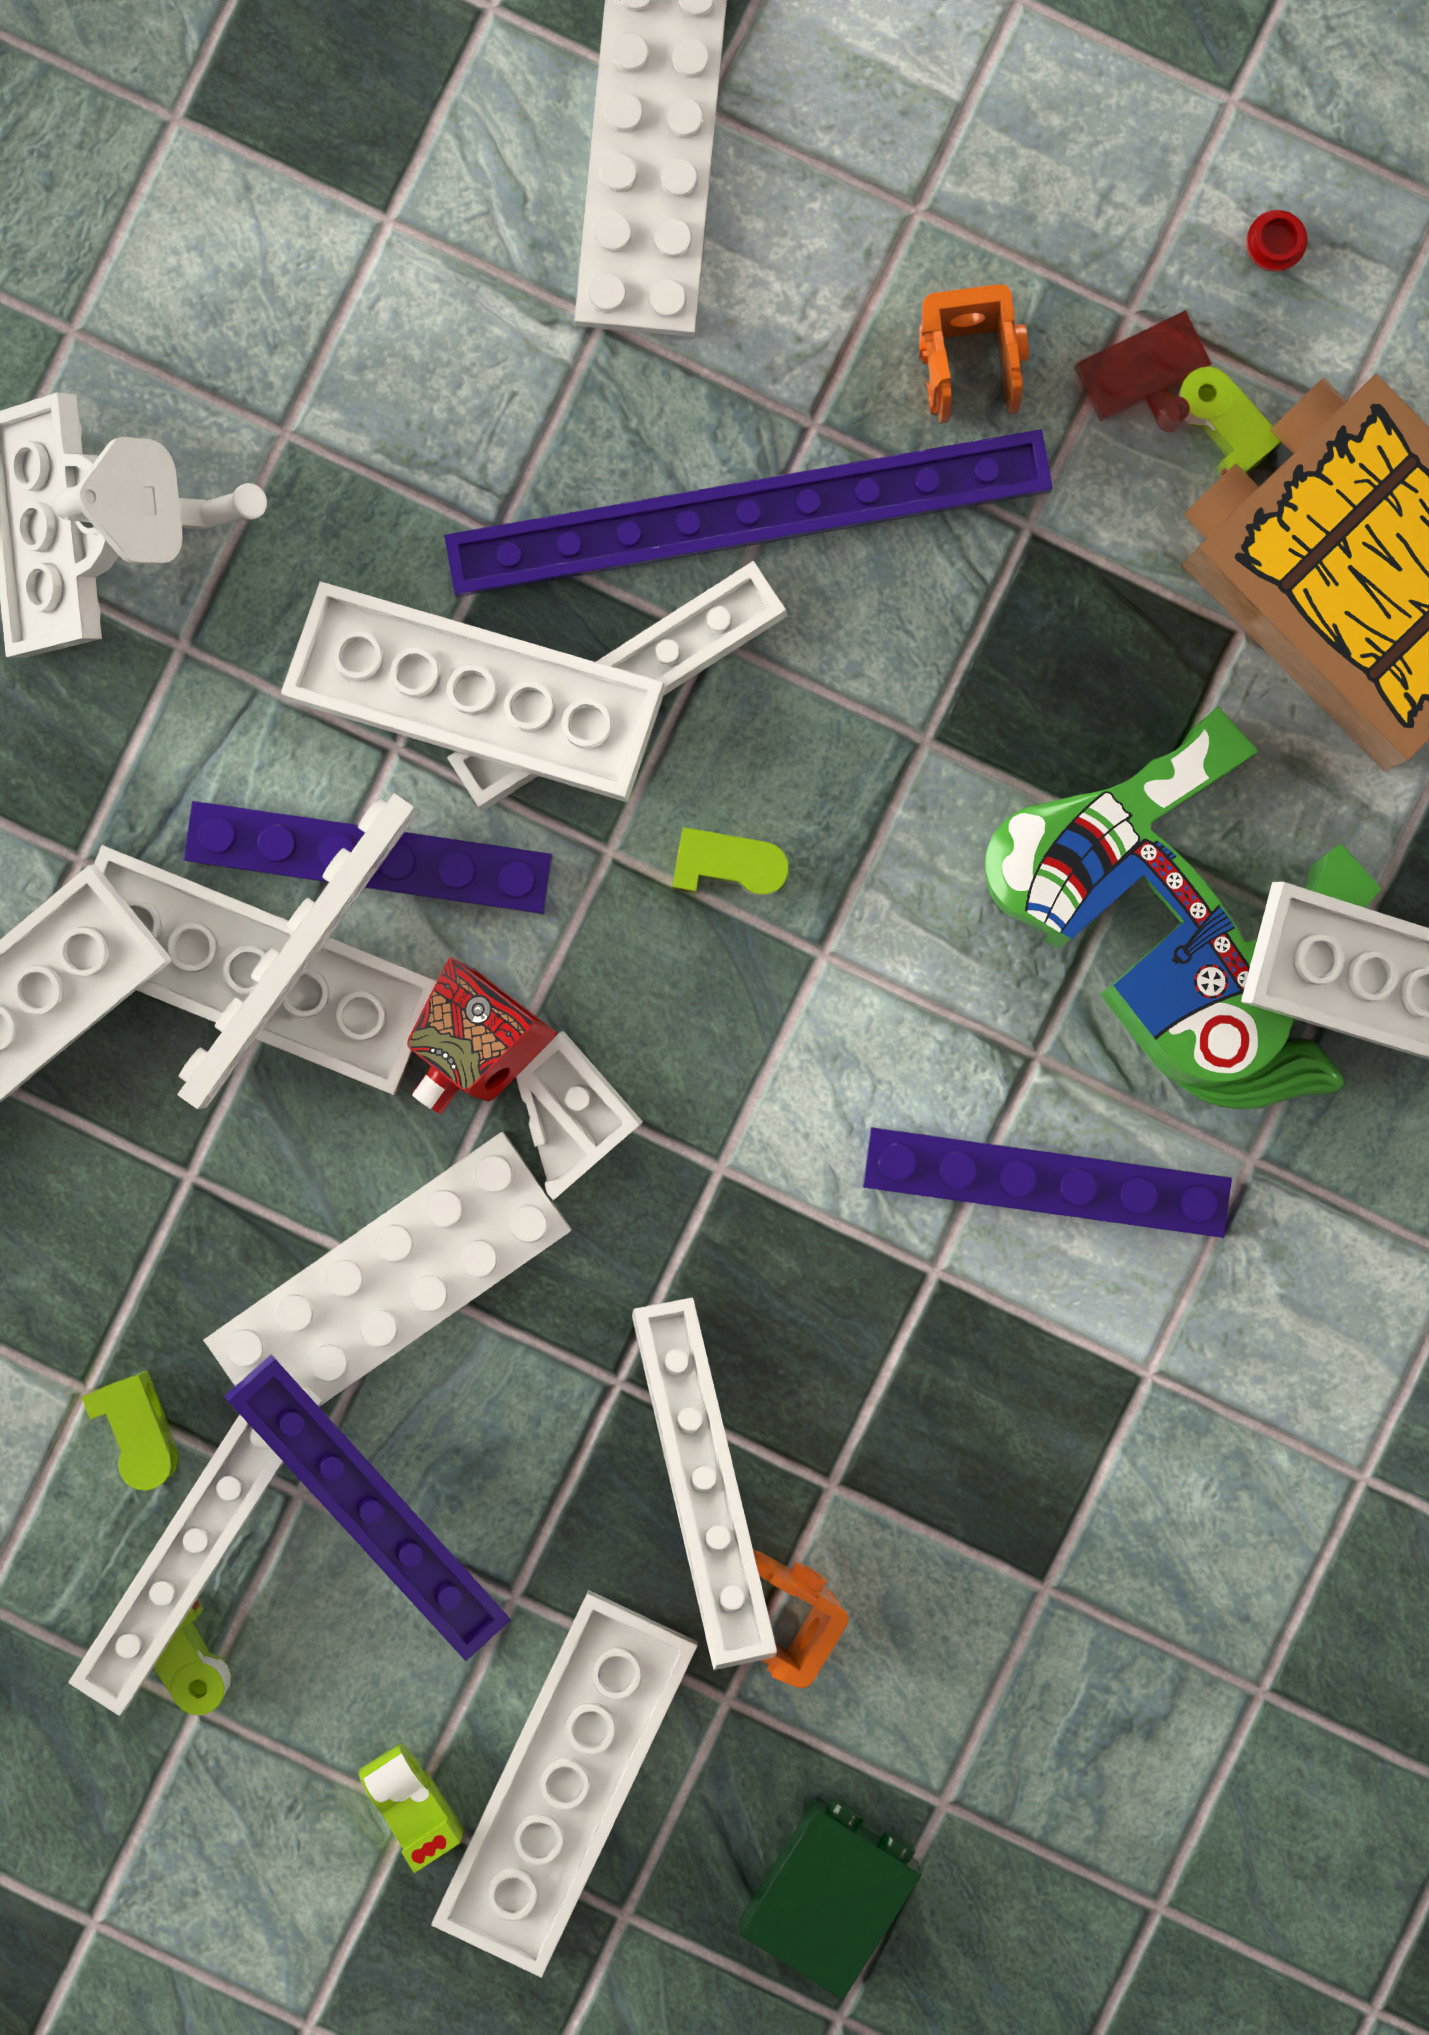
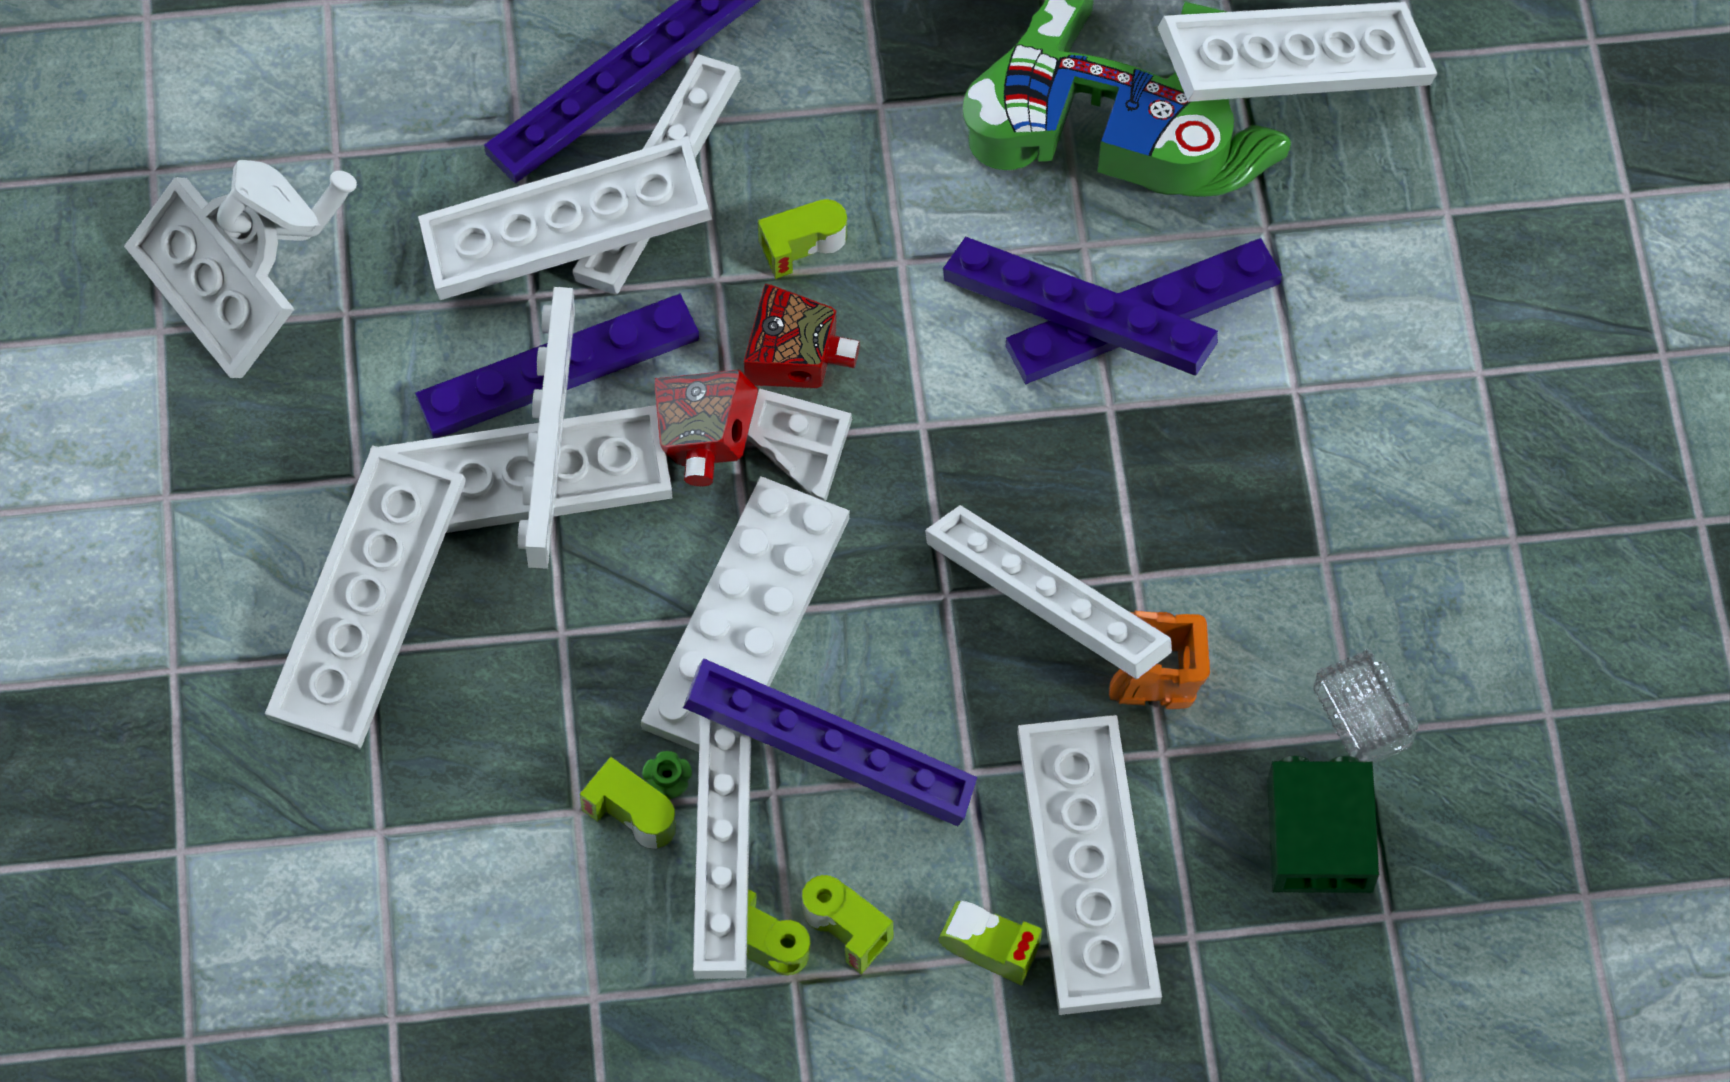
camera: 35 degrees left, 25 degrees down
none -> bright green plate [642,751,692,799]
none -> torso [744,284,860,389]
none -> lime leg [802,875,894,975]
none -> dark purple plate [943,236,1218,376]
none -> clear brick [1313,649,1418,764]

